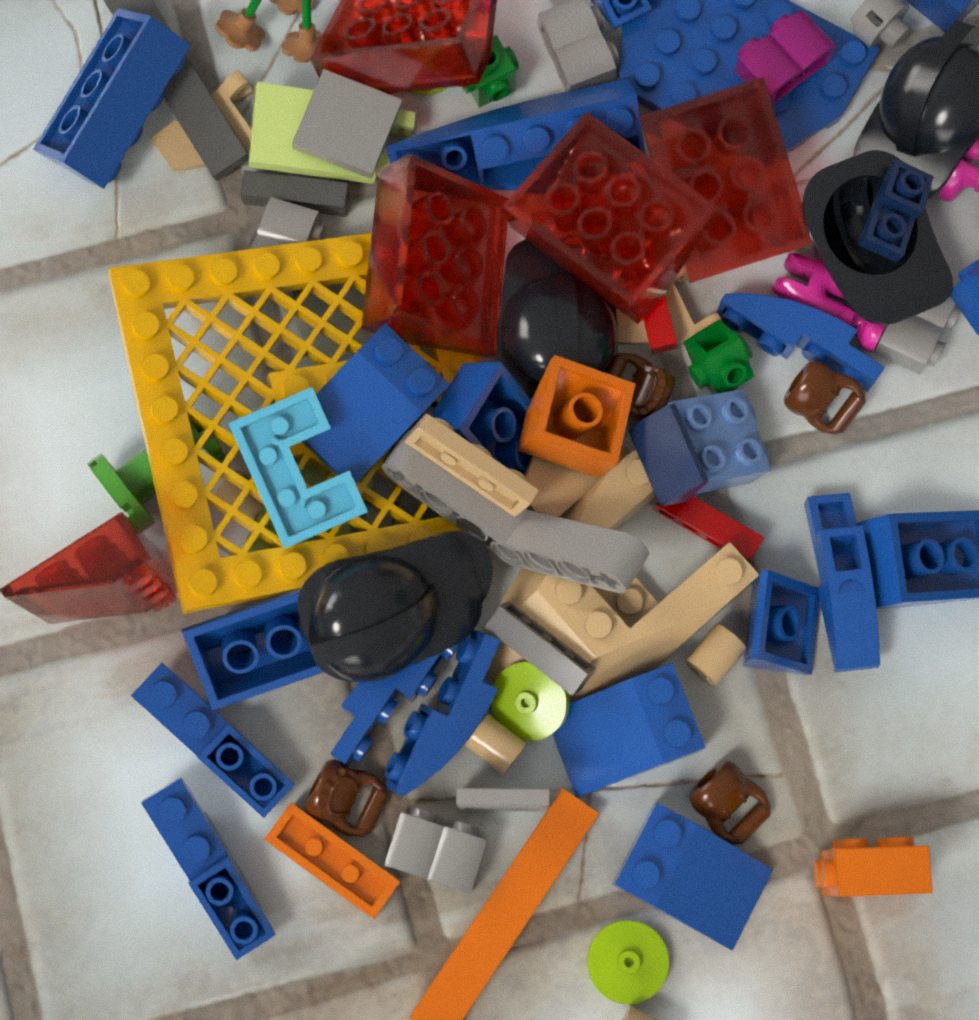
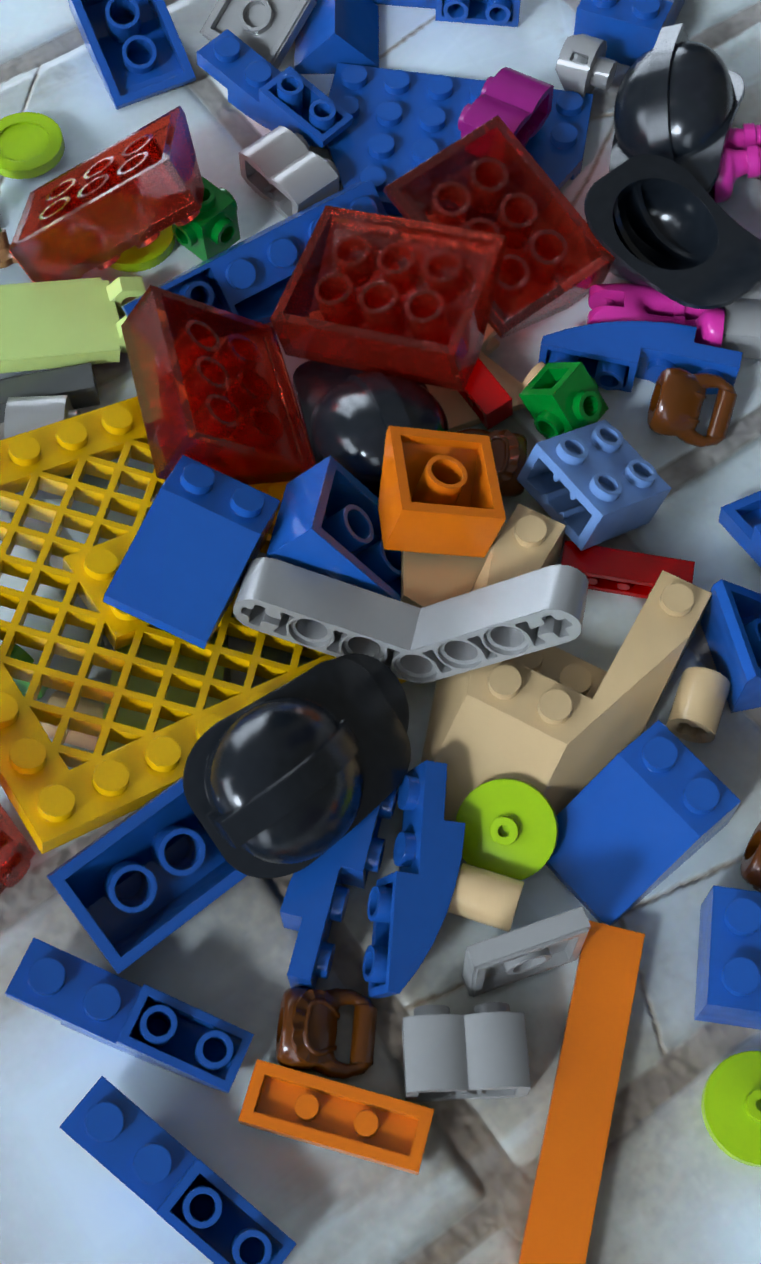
camera: 20 degrees left, 15 degrees down
medium azure plate [228,387,368,549] -> none
light grey tile [292,69,402,179] -> none
tan plate [404,413,539,517] -> none
piece [485,601,596,696] -> none
dark blue slope [629,403,709,506] -> none
dark blue slope [858,159,934,262] -> none

